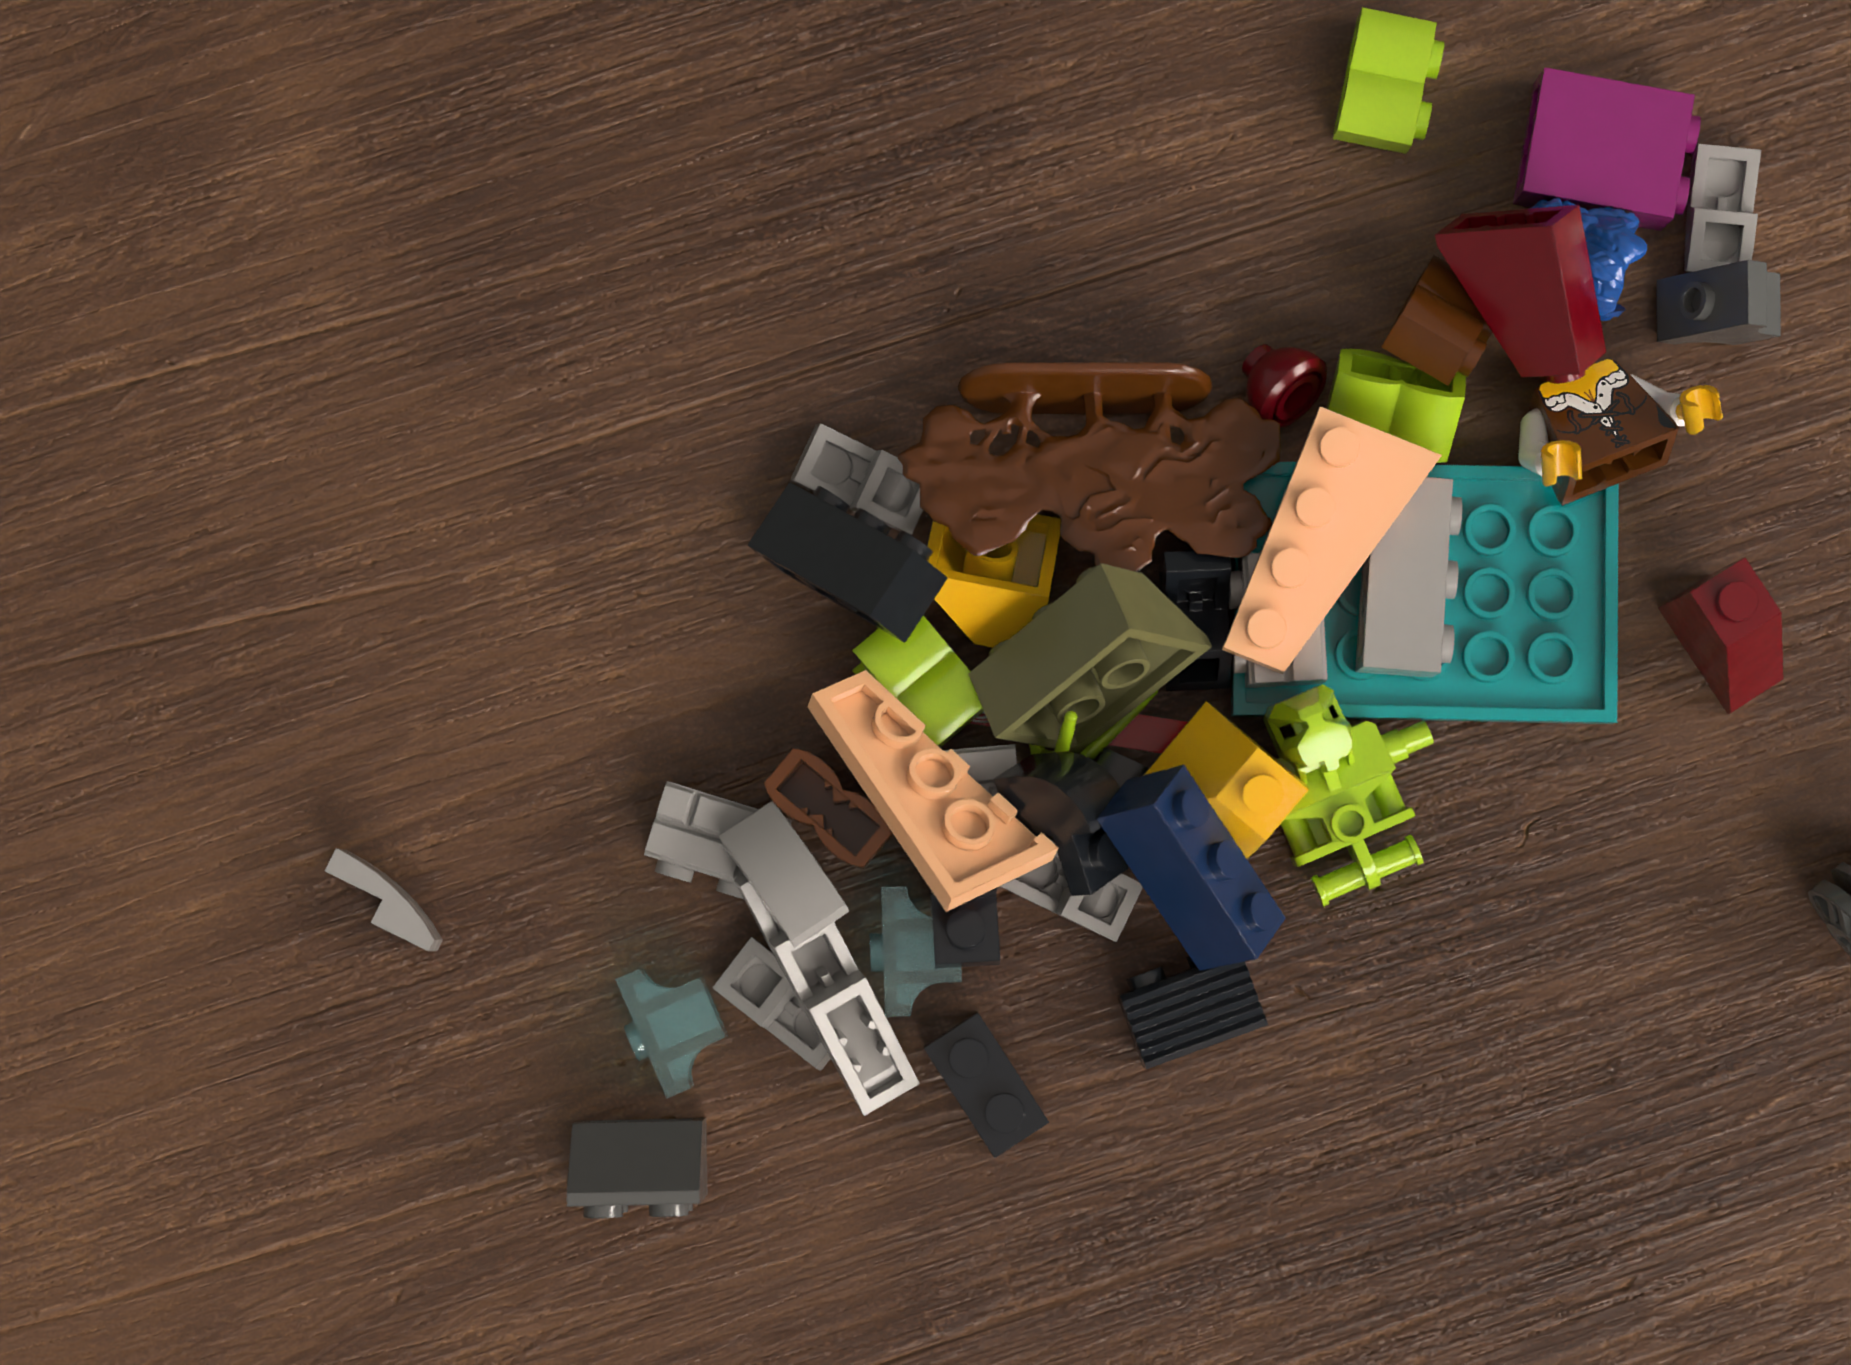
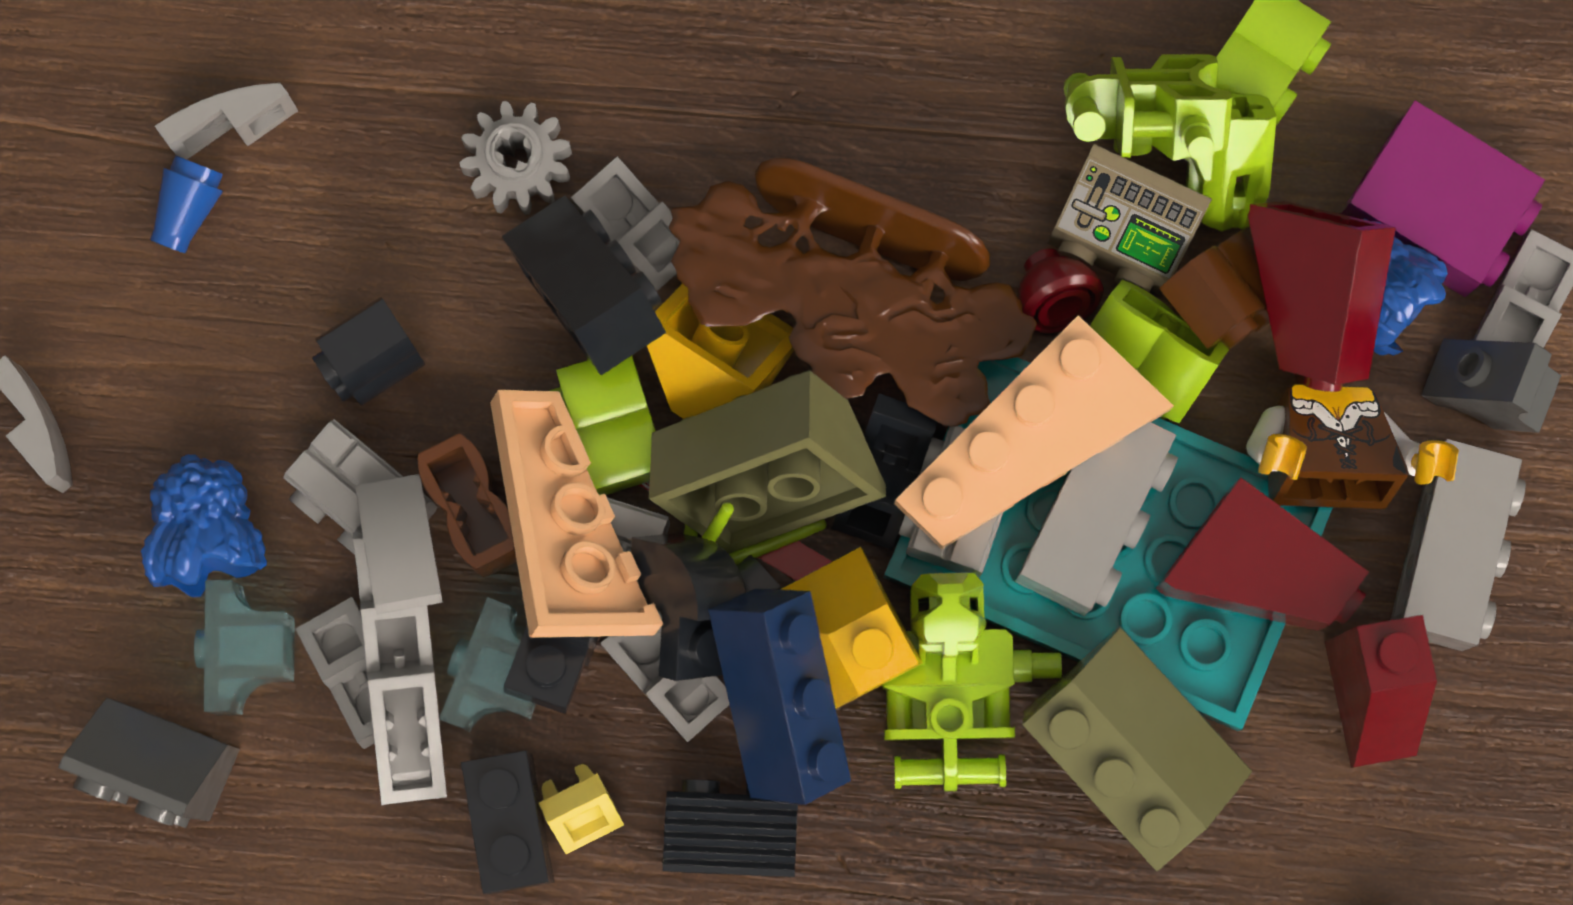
camera: 20 degrees right, 5 degrees down
none -> blue hair [141,455,267,597]
none -> blue cone [150,155,223,254]
none -> light grey slope [155,83,298,160]
none -> black brick [312,297,425,406]
none -> light grey gear [459,101,572,215]
none -> light yellow tile [539,764,624,854]
none -> olive slope [1022,626,1252,872]
none -> slope [1048,144,1212,296]
none -> lime piece [1063,54,1277,231]
none -> dark red slope [1155,478,1369,631]
none -> light grey brick [1390,439,1526,651]

